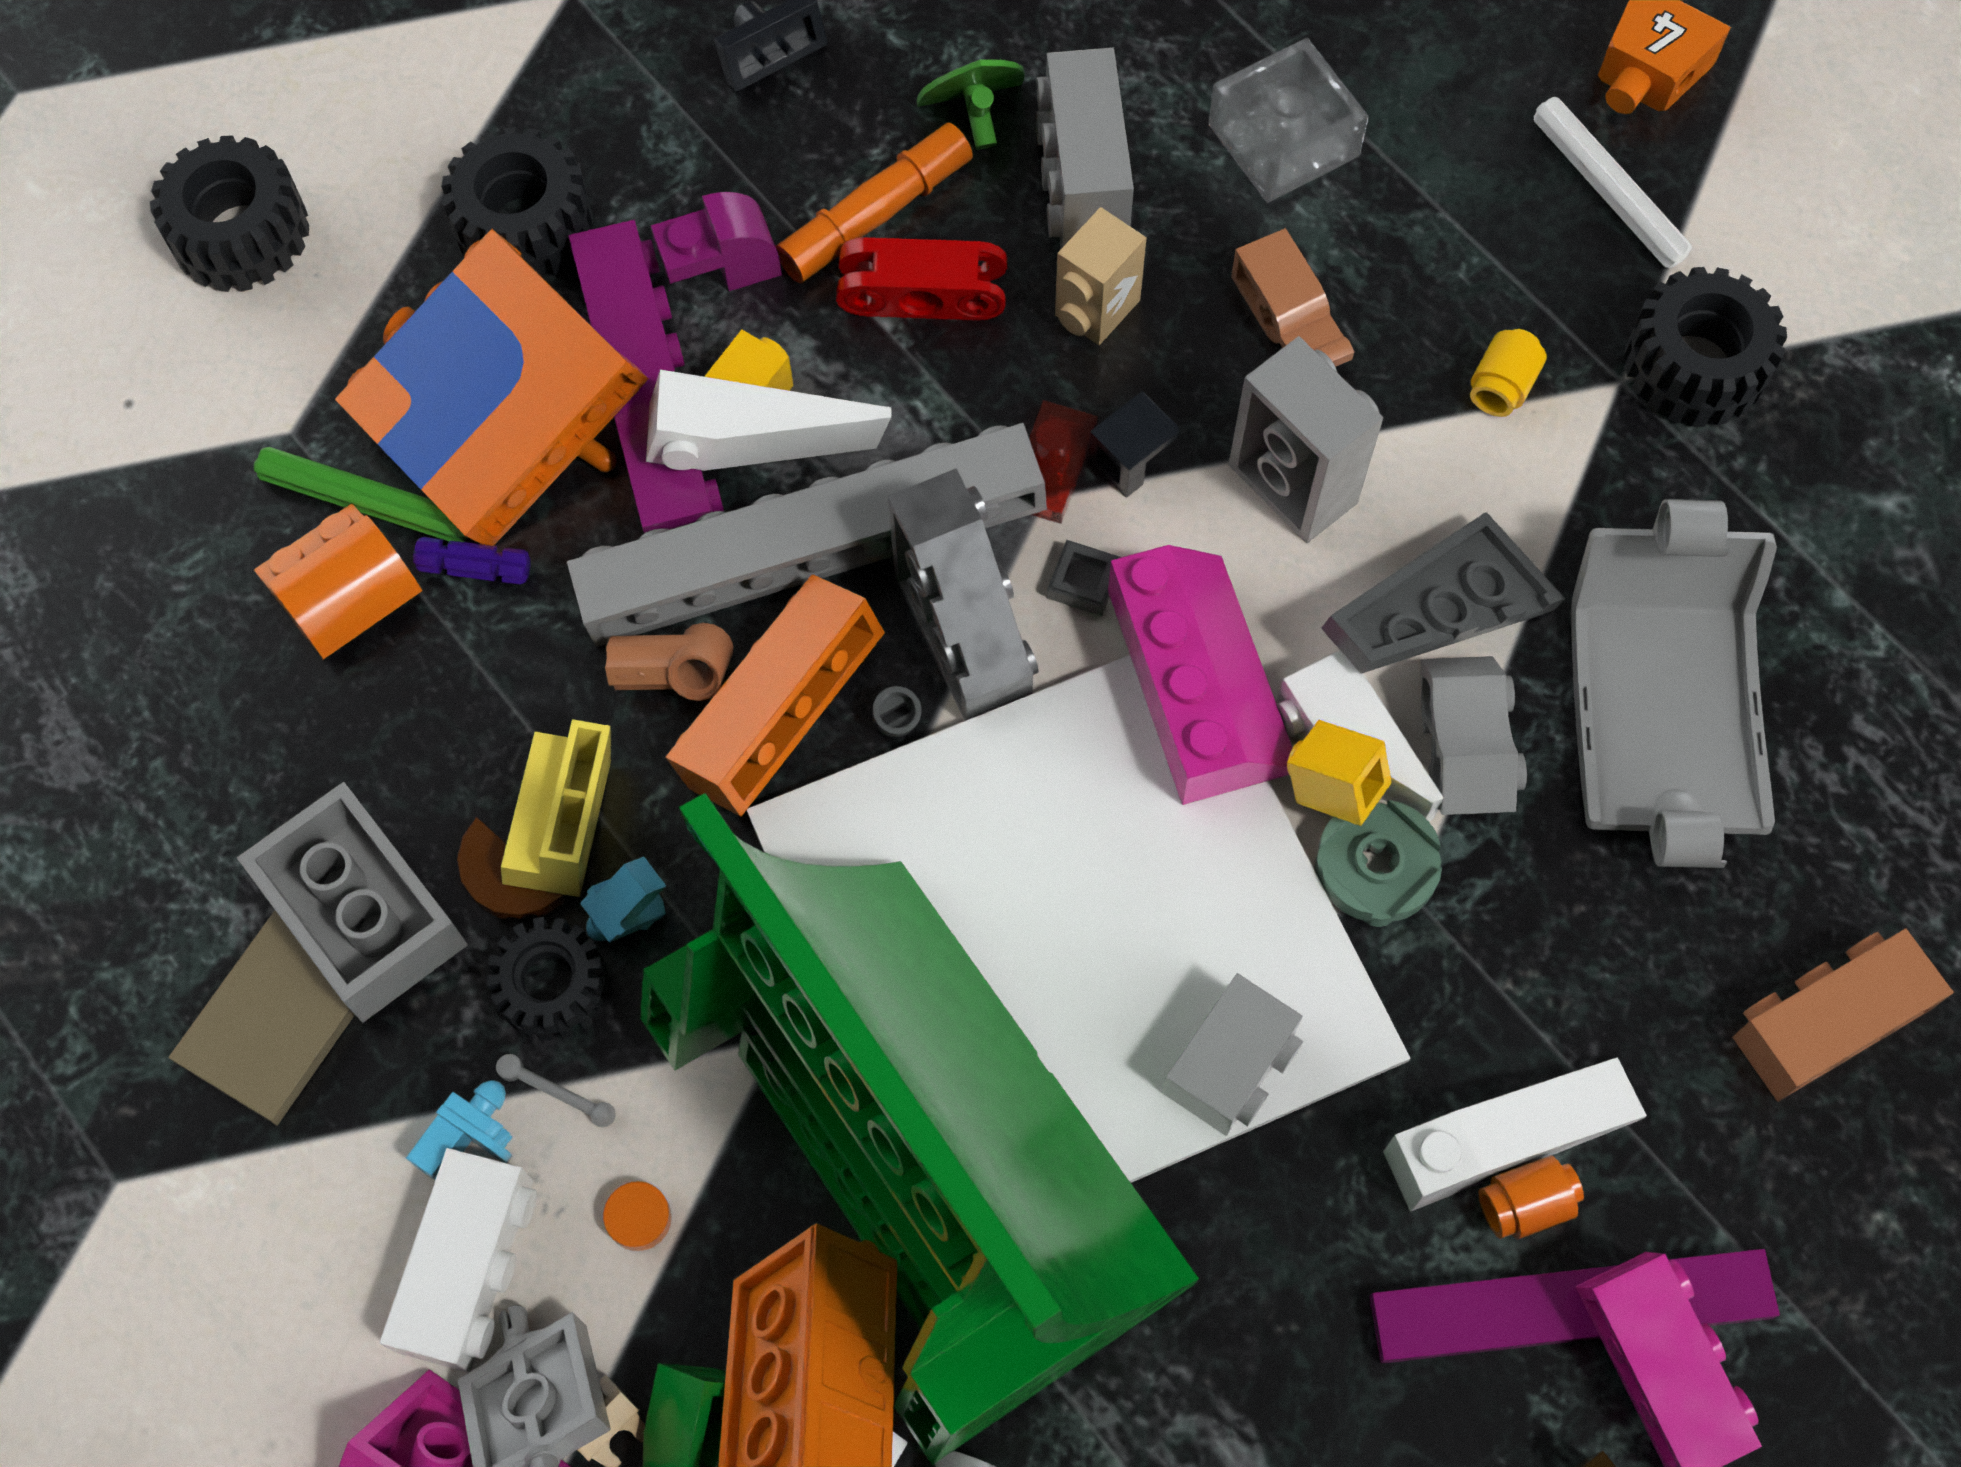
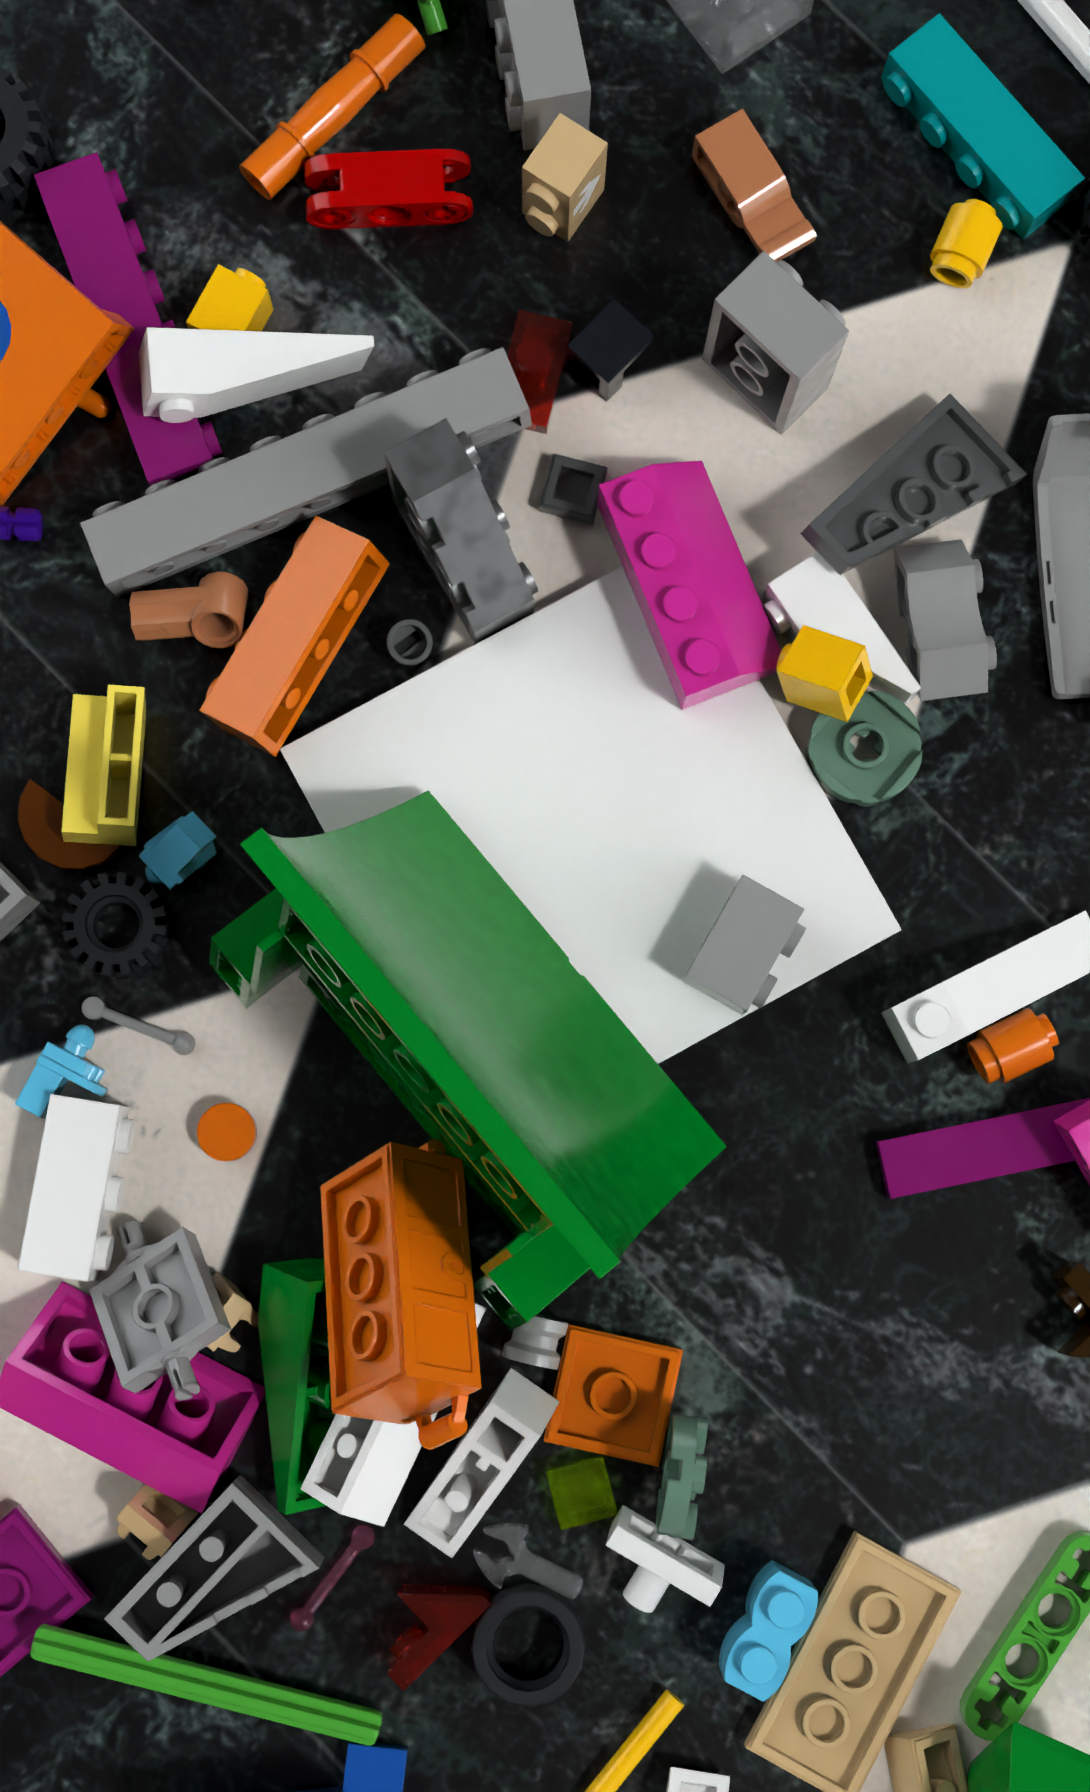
camera: 10 degrees left, 15 degrees up
magenta brick [651,192,782,291] -> none
none -> teal brick [881,13,1085,240]

